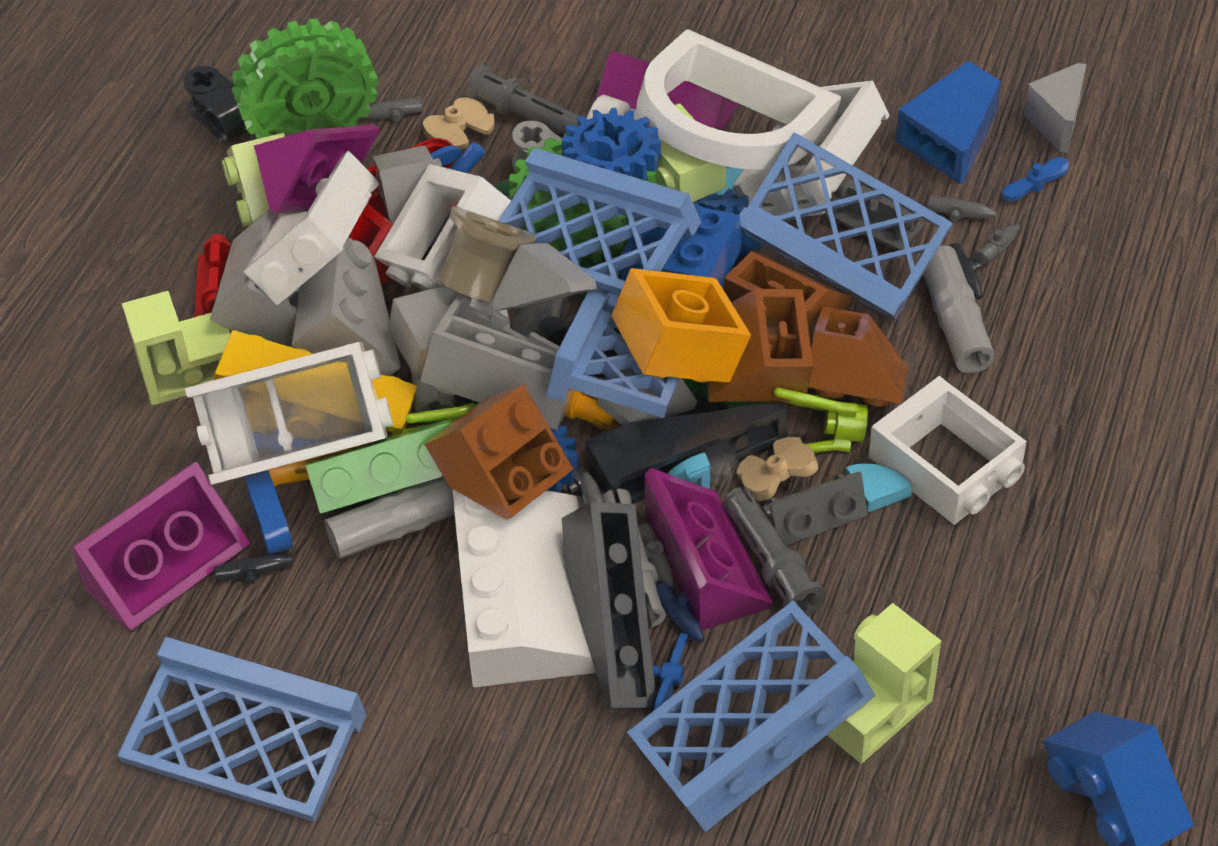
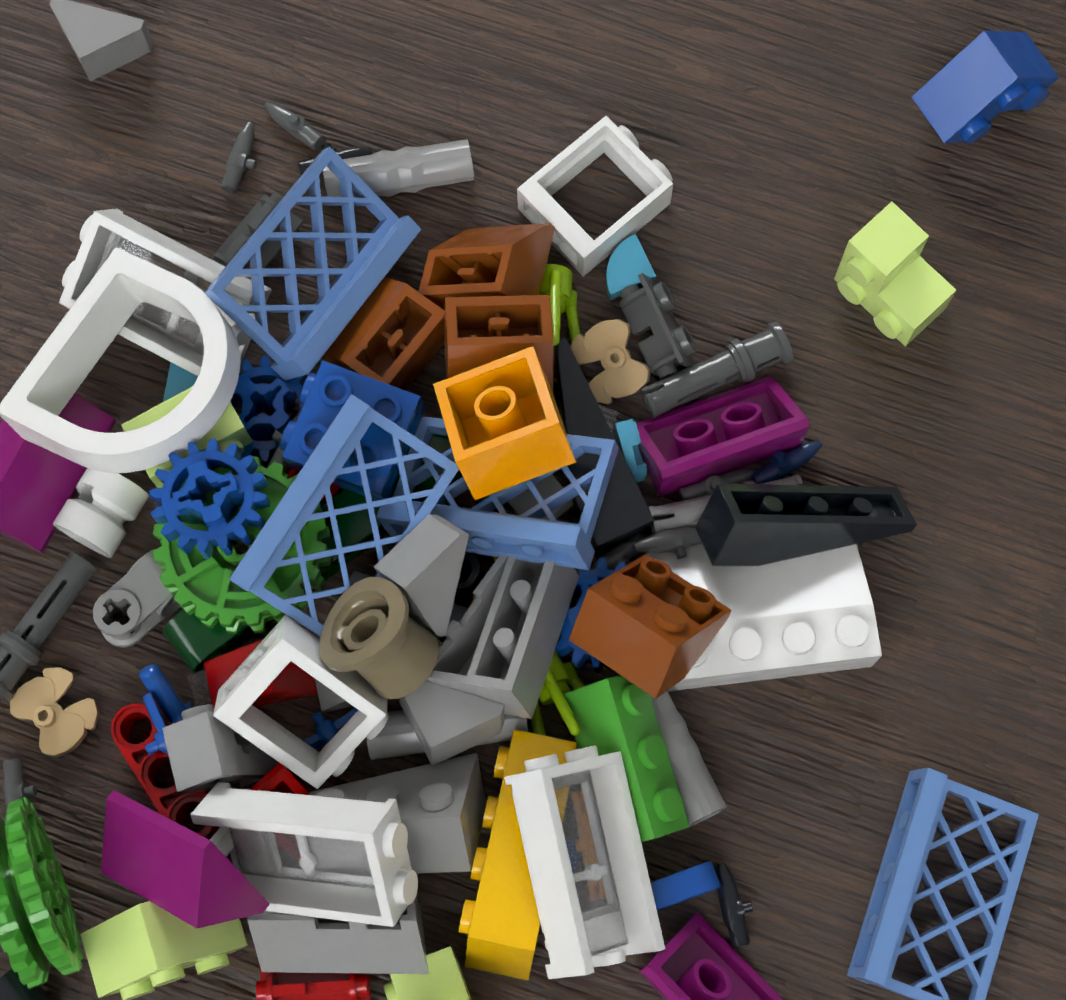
camera: 90 degrees left, 25 degrees up
medium blue fence [627,601,875,832] -> none
blue piece [653,633,688,710] -> none
blue slope [896,61,1001,184] -> none
blue piece [1002,157,1069,201] -> none

